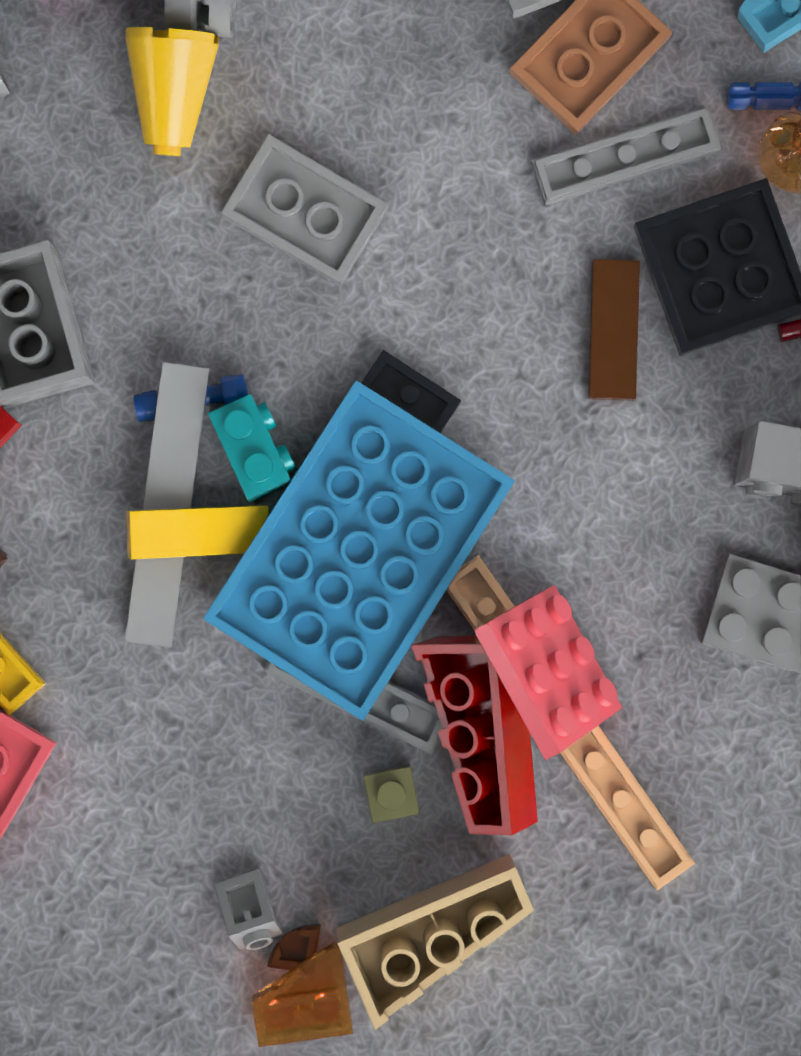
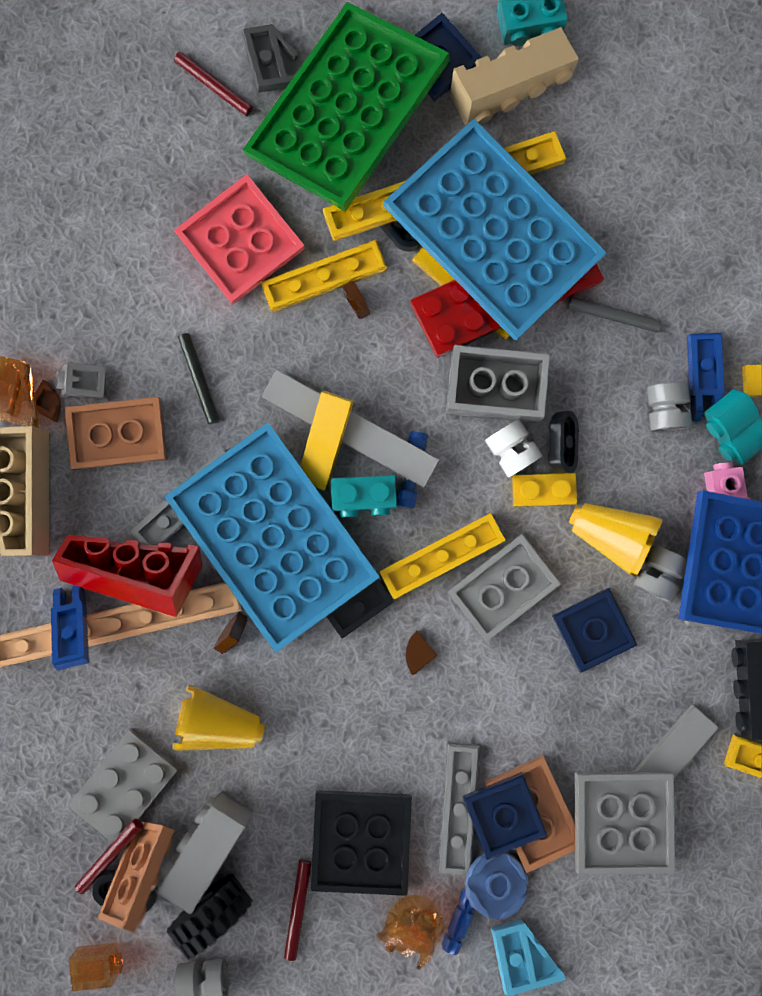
camera: 110 degrees right, 0 degrees up
olive brick [363,764,420,823] -> none
coral plate [474,585,623,760] -> none
reddish brown tile [588,259,640,401] -> none
none -> blue hinge [51,585,89,671]
none -> nougat plate [65,397,167,470]
none -> yellow cone [172,684,265,751]
none -> pearl dark grey bar [178,333,220,424]
none -> reddish brown tile [213,612,248,654]
none -> yellow plate [379,513,506,599]
none -> reddish brown tile [406,630,437,675]
none -> dark blue tile [462,772,547,860]
none -> medium blue tile [465,853,528,920]
none -> white wheel [485,419,543,478]
none -> yellow plate [512,473,577,507]
none -> black plate [548,411,579,474]
none -> dark blue tile [552,588,637,673]

